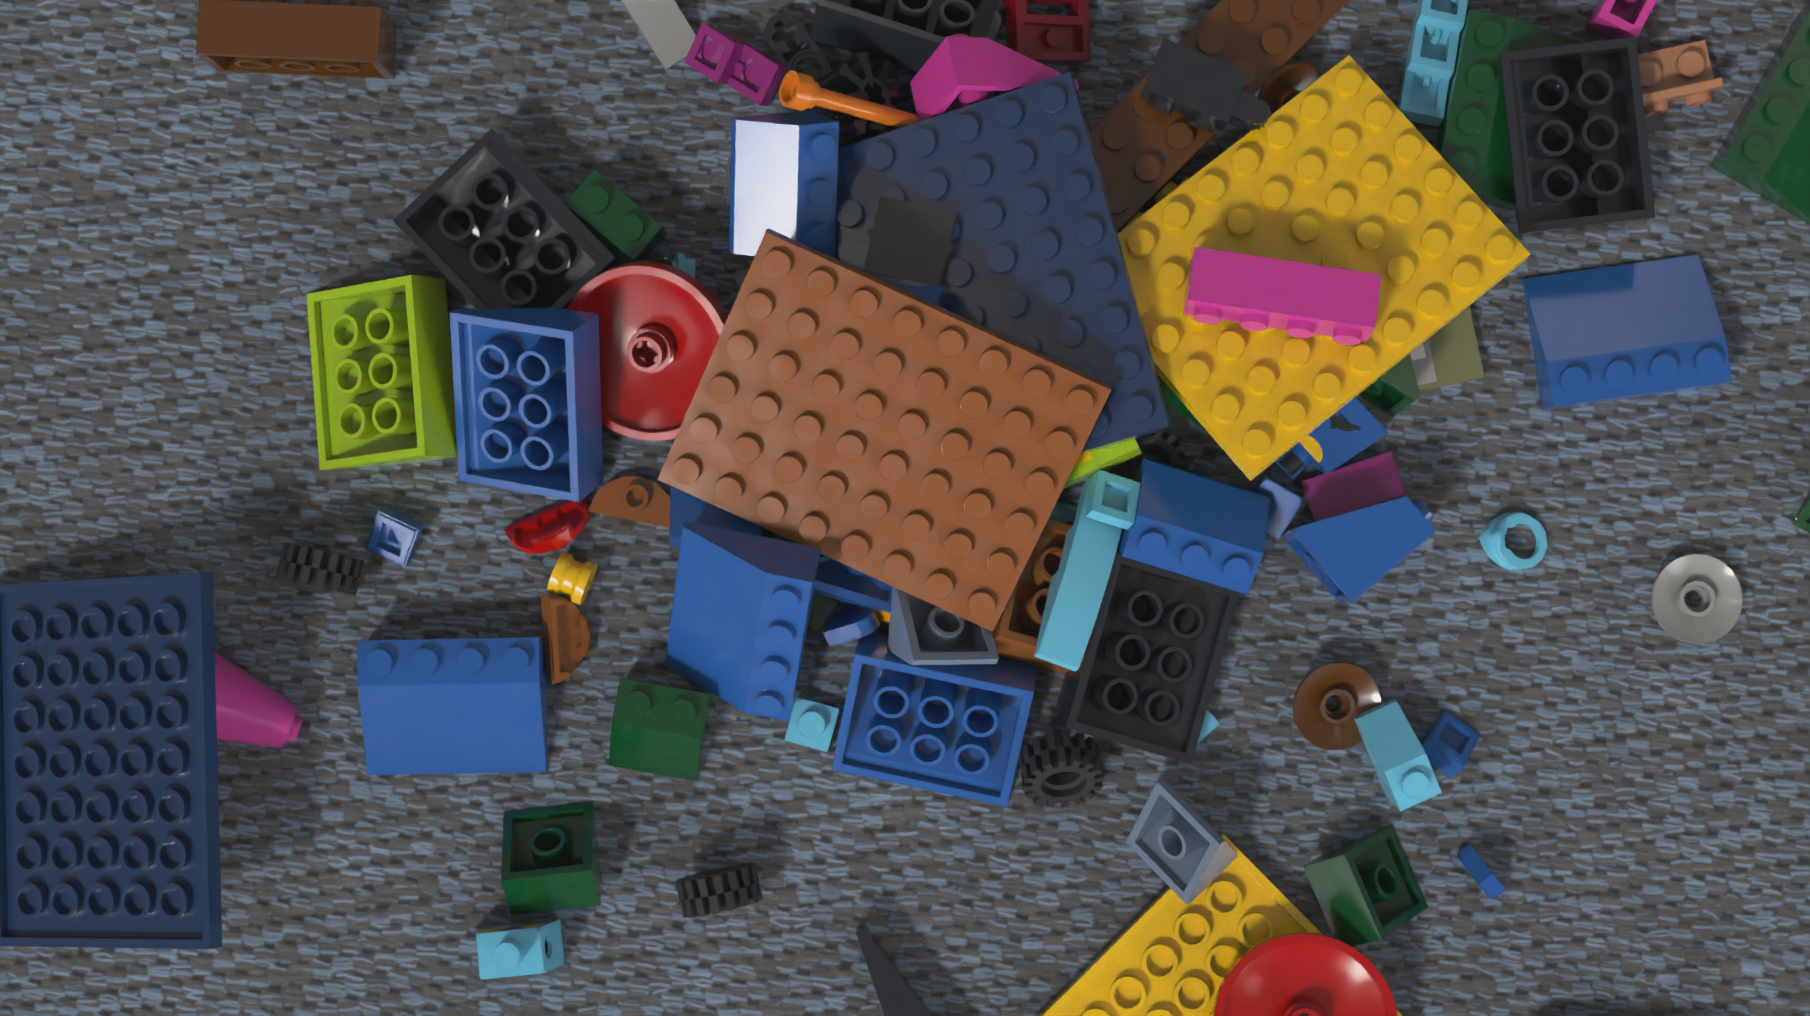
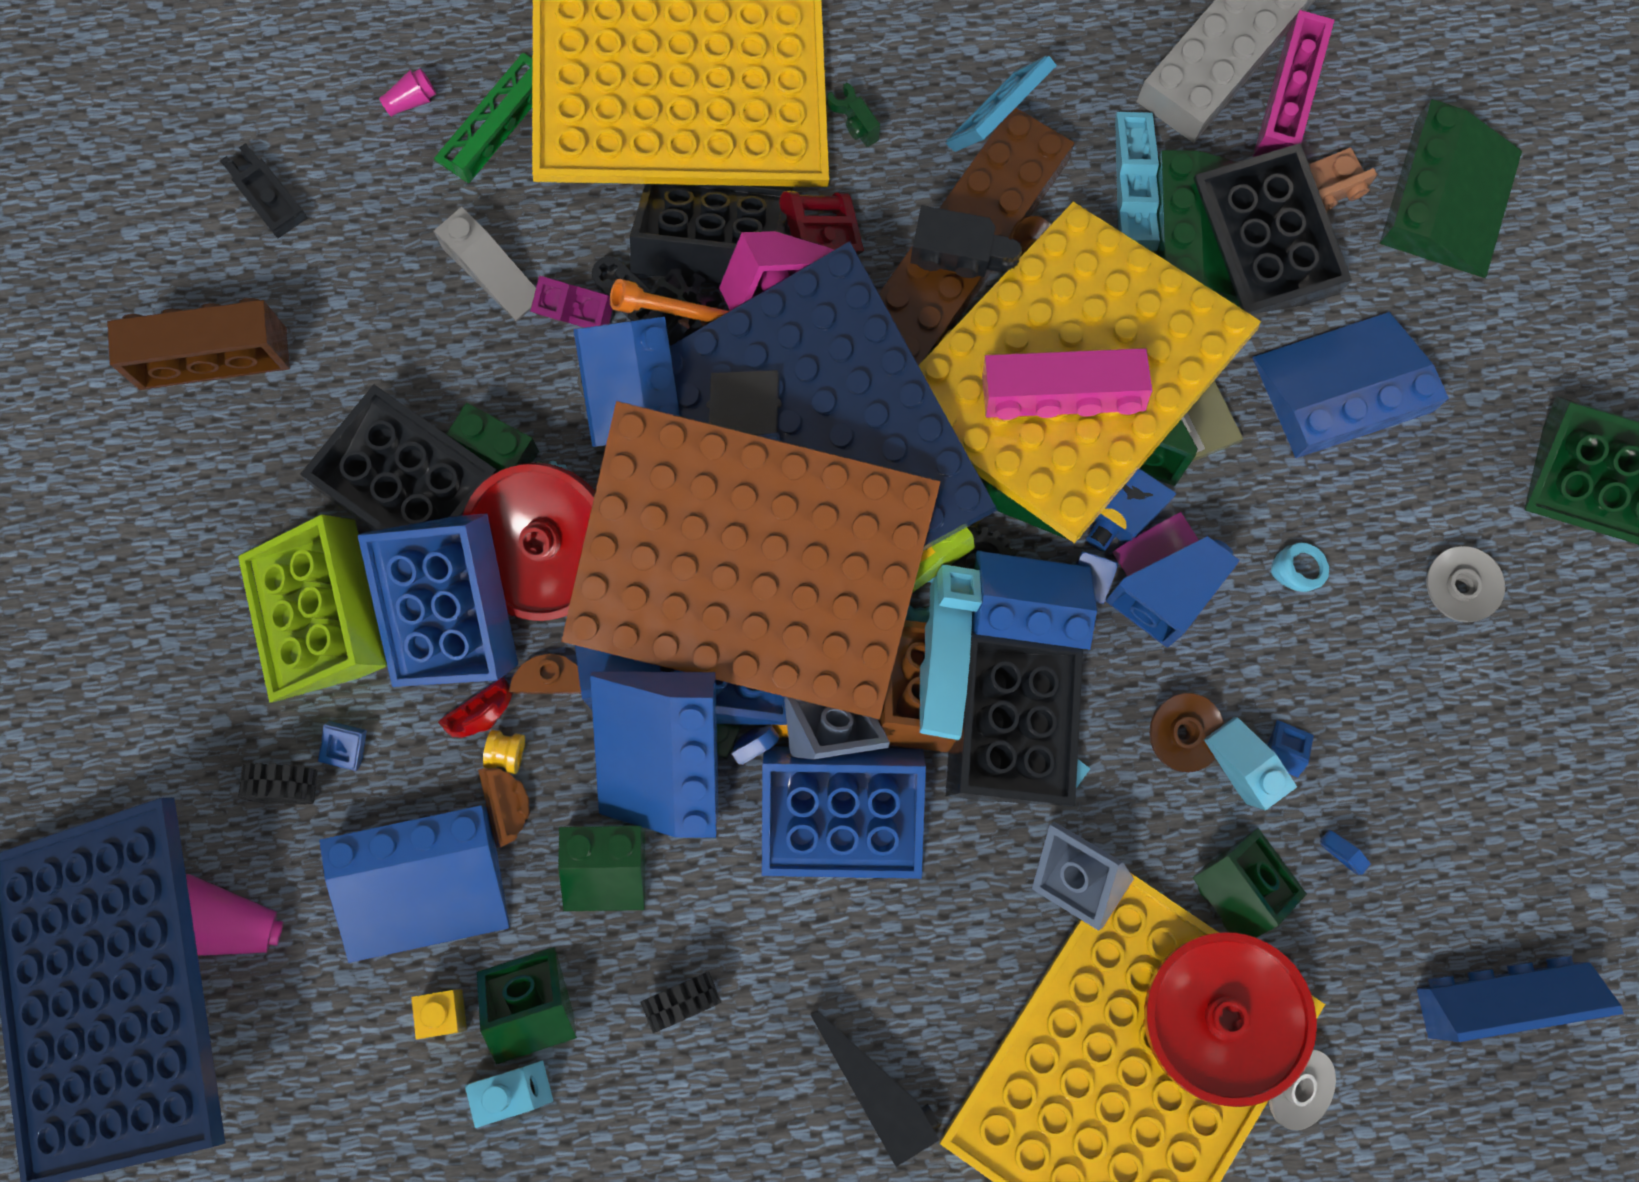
camera: 15 degrees left, 10 degrees down
medium azure plate [784,697,840,752] -> none
black tyre [1019,731,1104,807] -> none
none -> yellow brick [411,989,467,1040]

